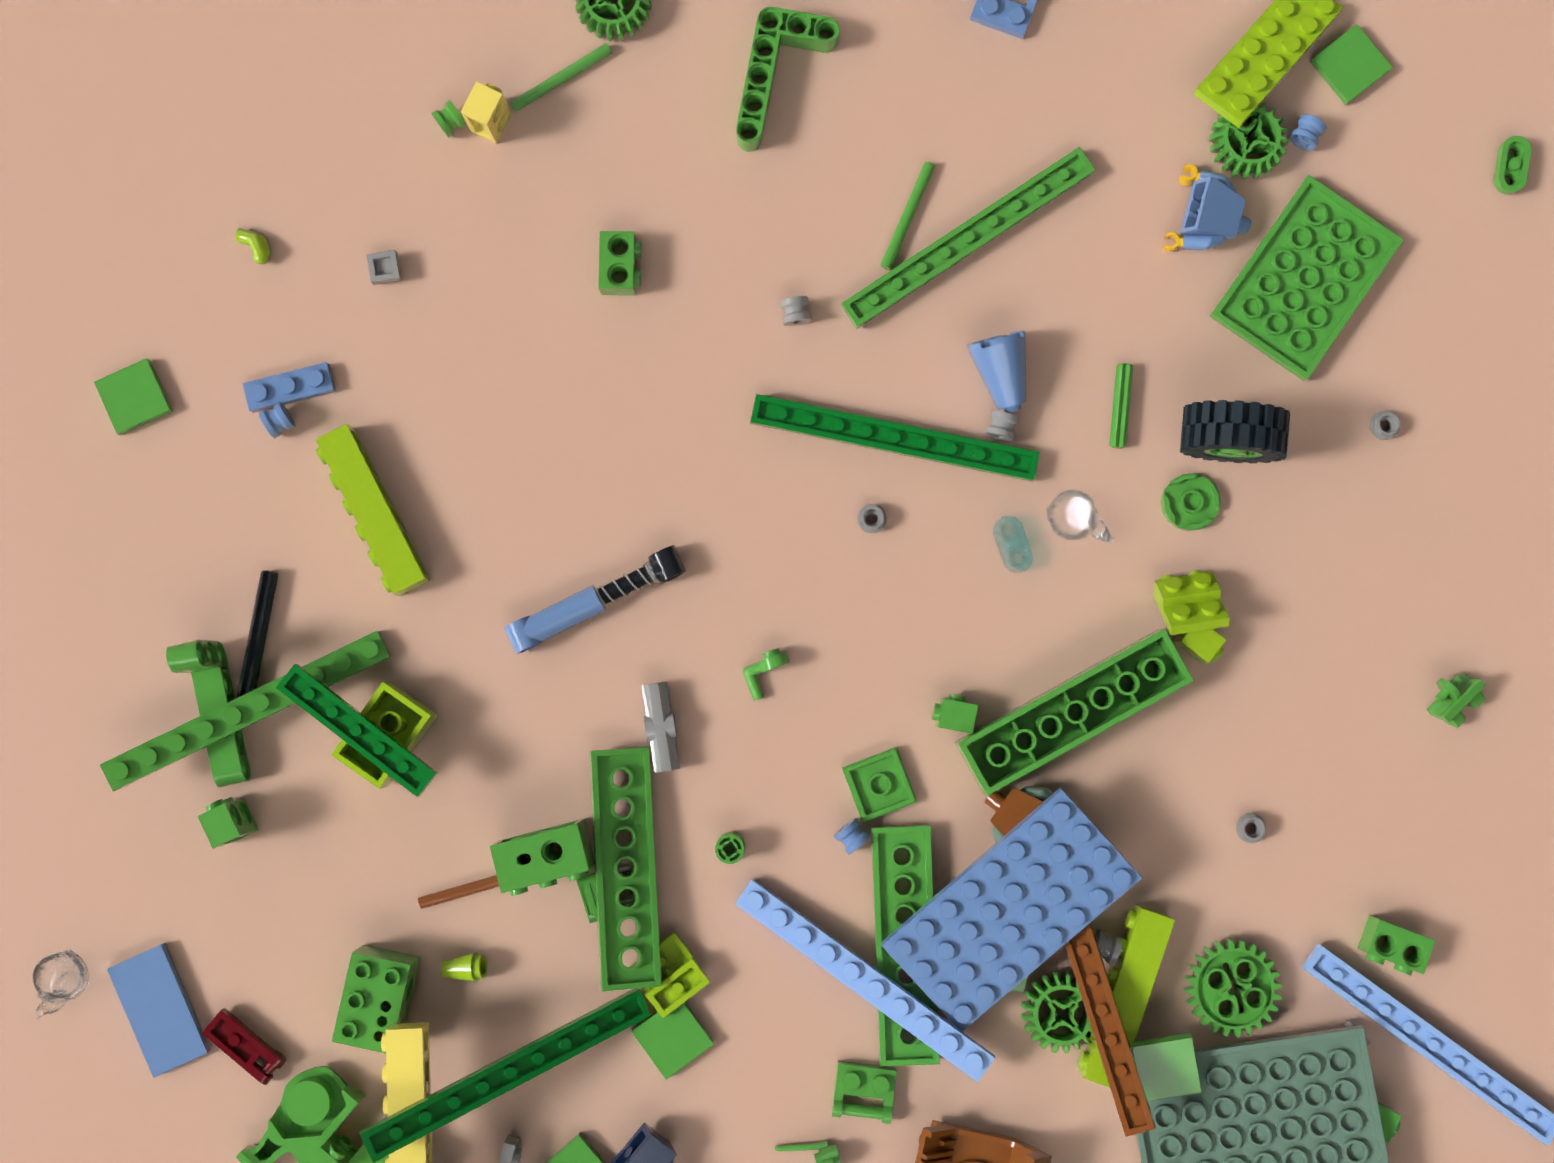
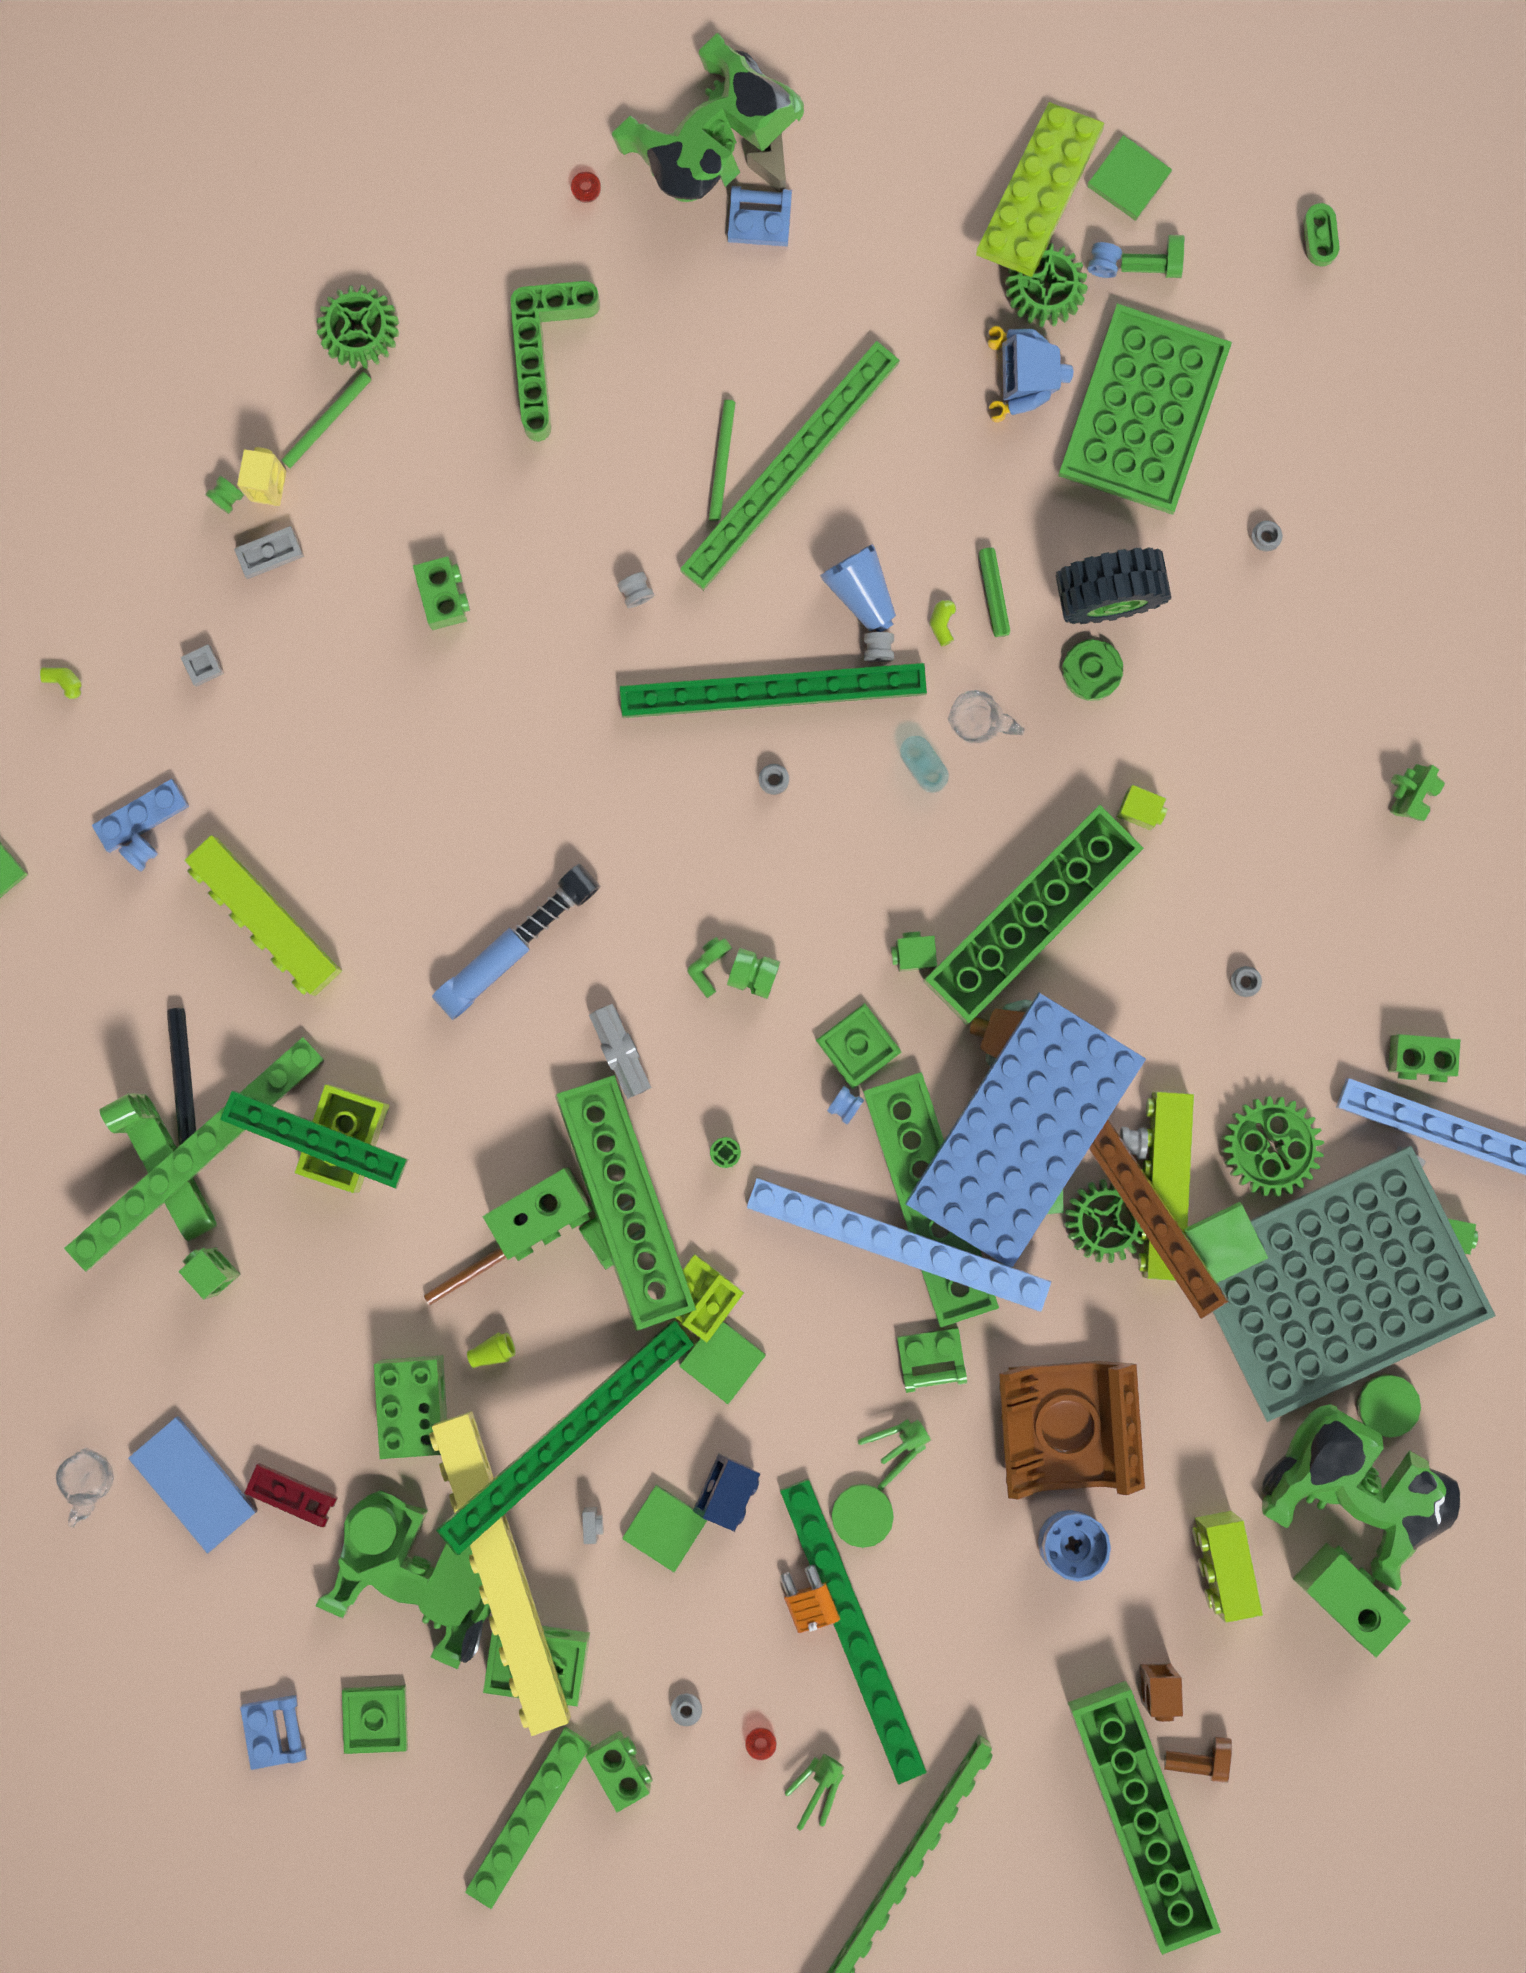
camera: 15 degrees left, 0 degrees up
lime plate [1154,570,1230,635] -> none
none -> light grey plate [234,526,304,579]
none -> bright green wheel [727,948,781,999]
none -> lime arm [929,600,956,647]
none -> bright green piece [1121,235,1185,278]

